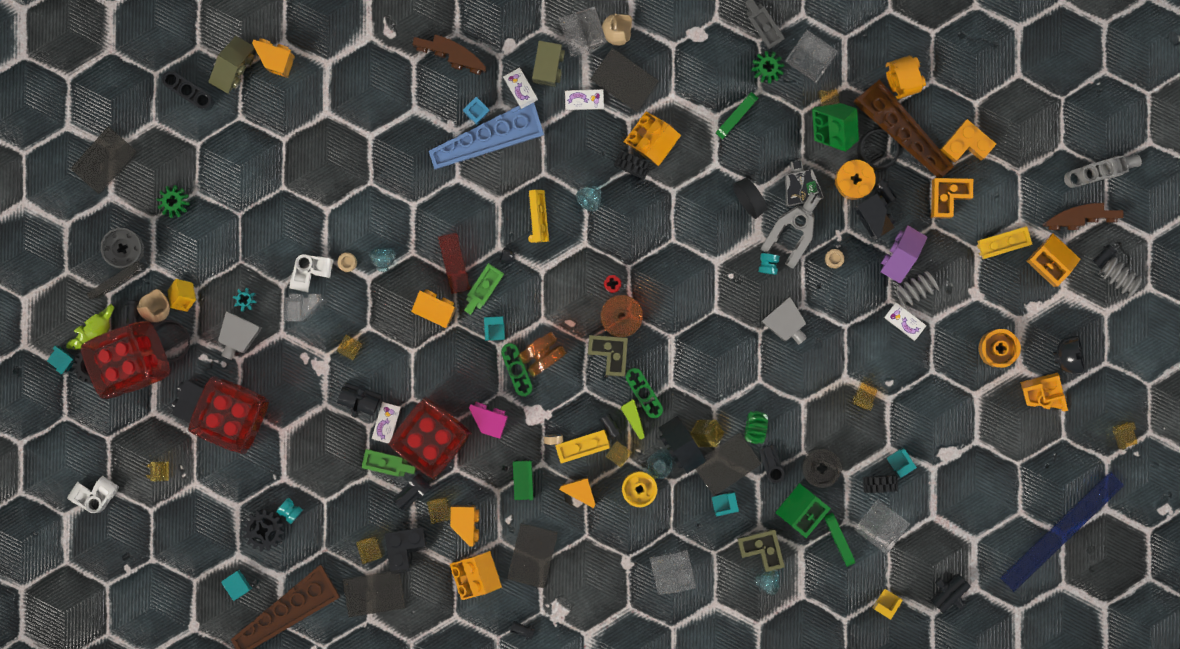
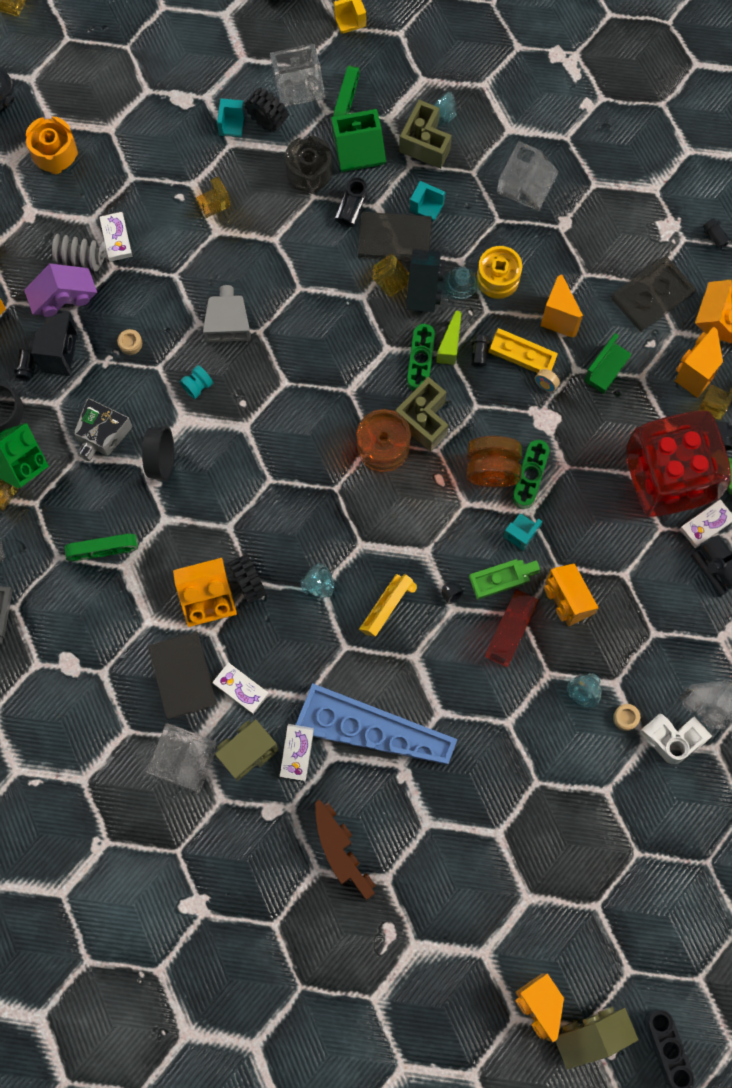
camera: 145 degrees left, 15 degrees down
clear yellow tile [336,334,363,361] -> none
dark azure panel [463,97,490,126] -> none
dark pink slope [469,402,508,439] -> none
tan hair [602,14,632,45] -> none
red bush [604,275,621,293] -> none
clear yellow tile [606,441,632,467] -> none
green gear [745,411,768,444] -> none
green gear [751,51,784,84] -> none
light grey piece [761,192,821,269] -> none
light orange brick [835,160,875,200] -> none
light orange slope [1020,372,1068,412] -> none

